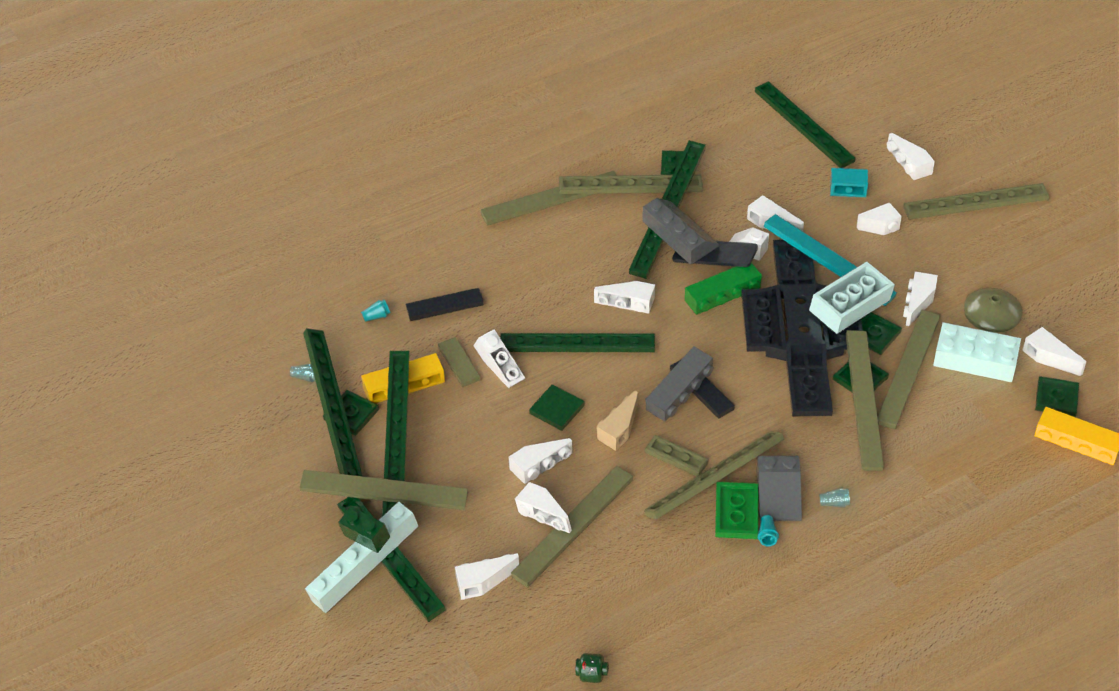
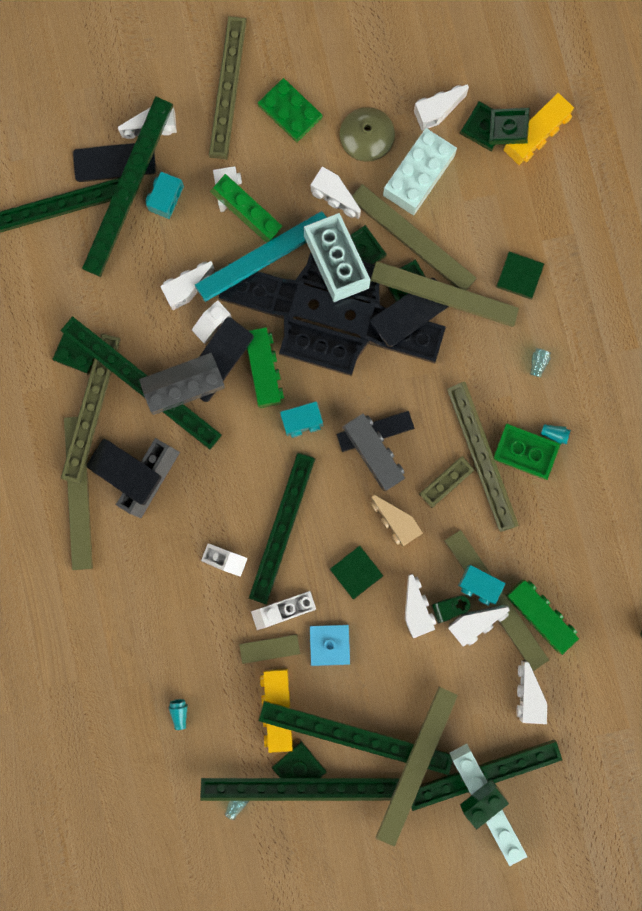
camera: 70 degrees left, 35 degrees up
black tile [406,288,484,321] -> none
white slope [594,281,655,313] -> none
dark grey slope [756,456,802,521] -> none
none -> black piece [73,143,156,182]
none -> dark green plate [82,96,174,277]
none -> black piece [87,439,162,505]
none -> dark grey brick [116,438,180,518]
none -> white slope [201,543,247,577]
none -> green brick [210,174,282,243]
none -> green plate [258,78,323,143]
none -> teal brick [280,401,323,438]
none -> medium azure plate [310,625,350,666]
none -> black piece [370,278,449,347]
none -> dark green piece [431,595,471,624]
none -> teal brick [458,565,506,606]
none -> dark green tile [489,108,530,145]
none -> dark green tile [496,251,544,300]
none -> green brick [505,580,579,655]

